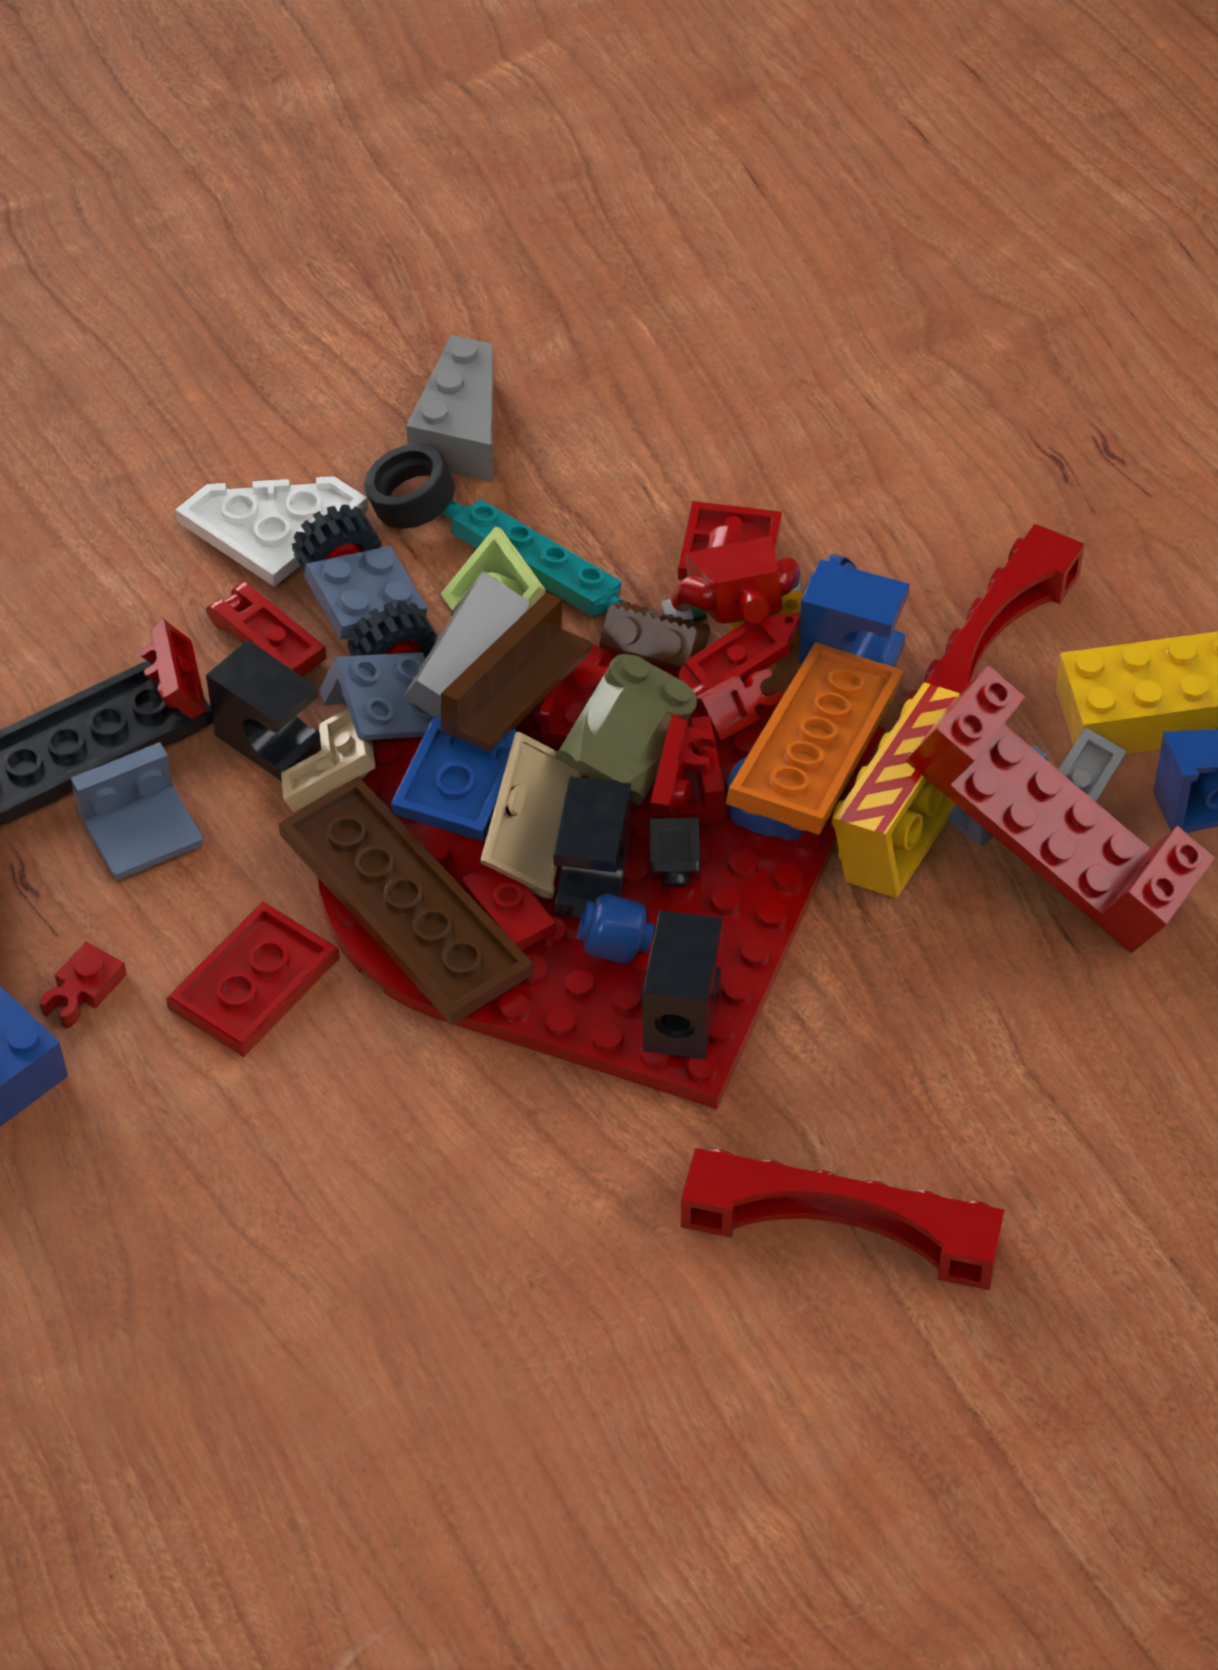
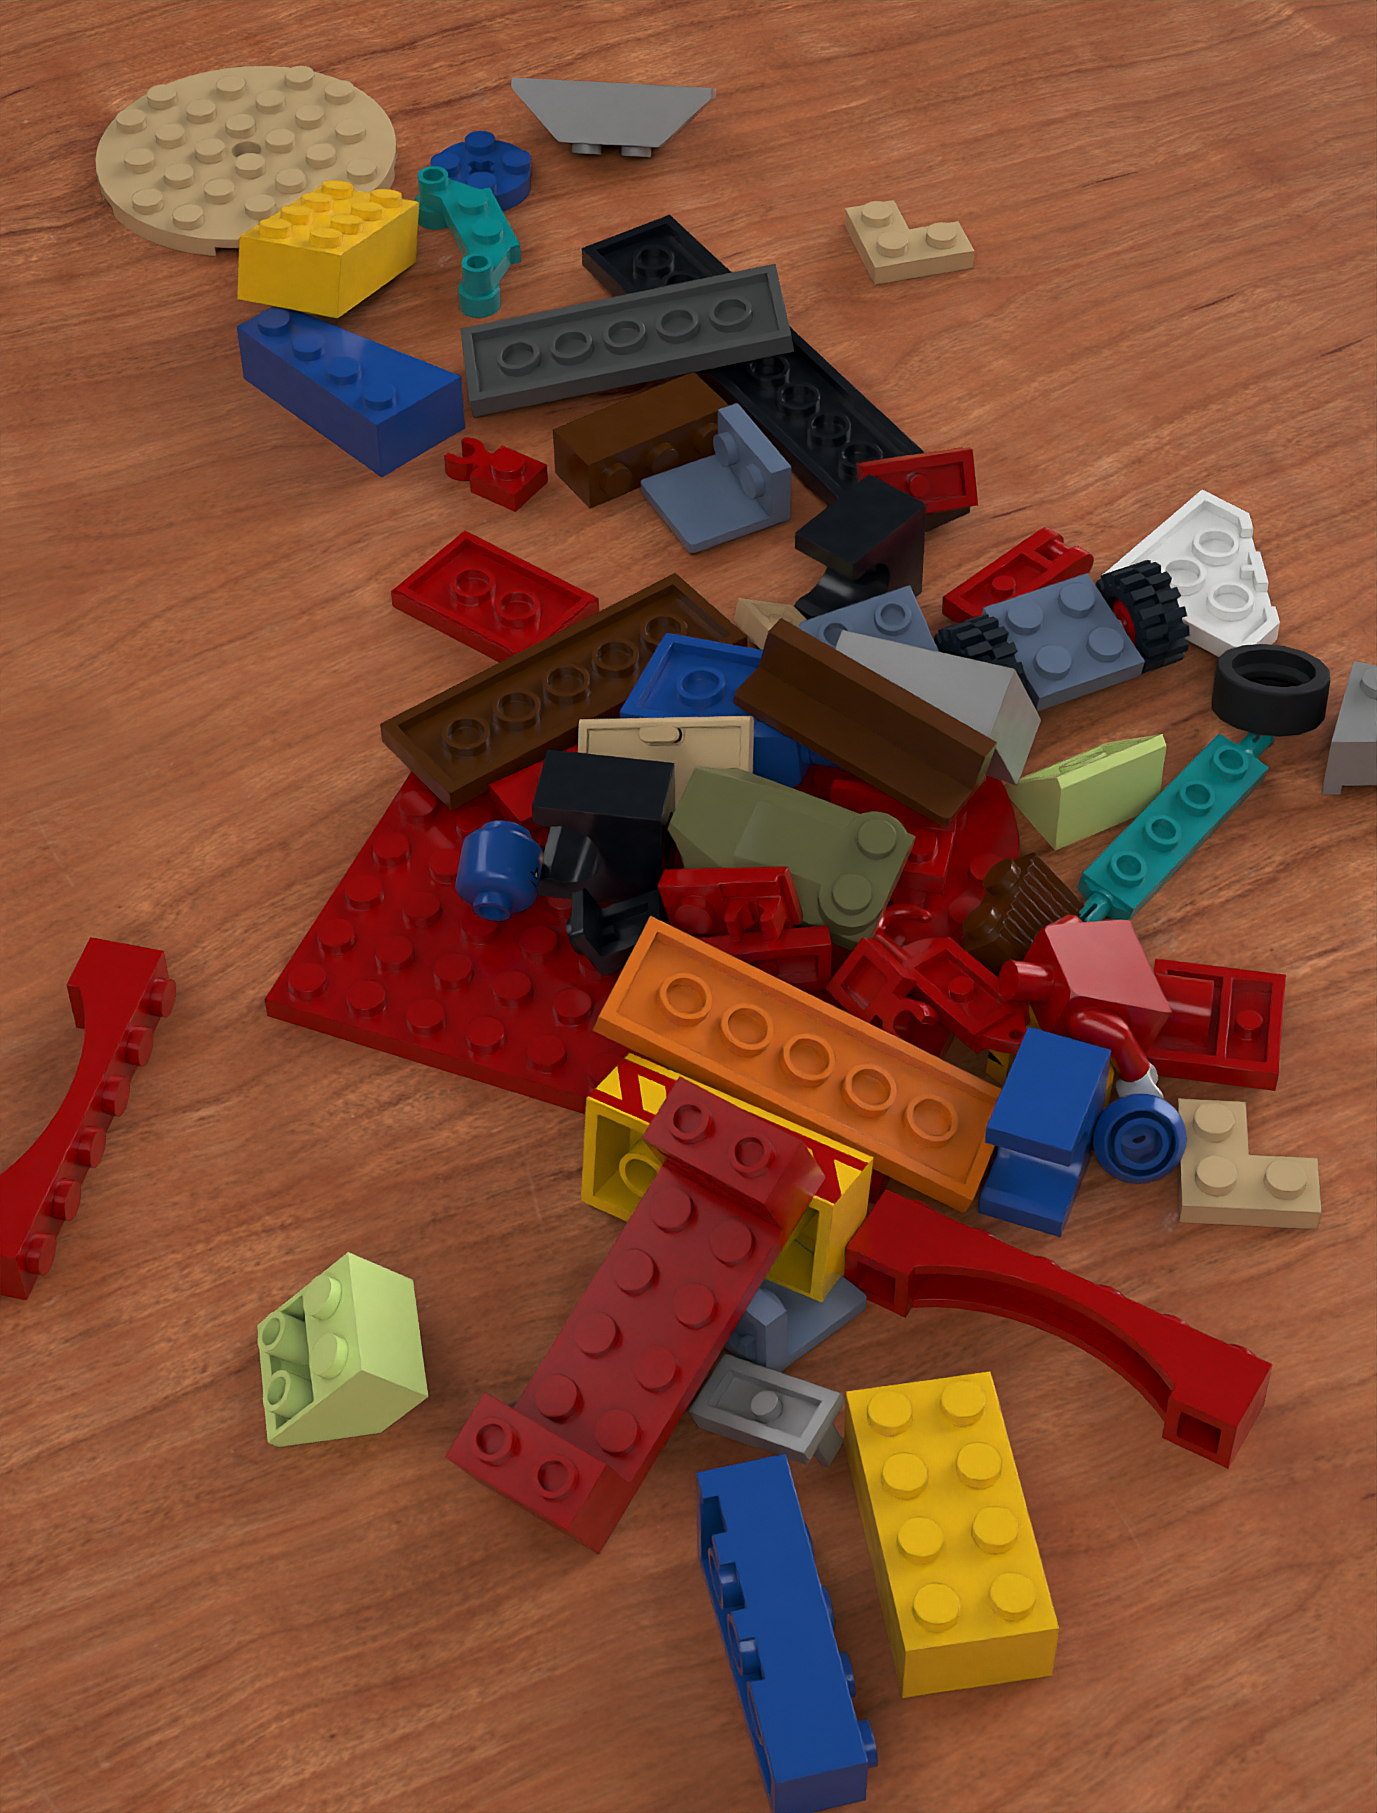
camera: 90 degrees right, 5 degrees down
black piece [643,910,723,1060] -> none
none -> yellowish green slope [257,1252,428,1447]
none -> reddish brown brick [553,371,729,509]
none -> tan plate [1177,1098,1322,1229]

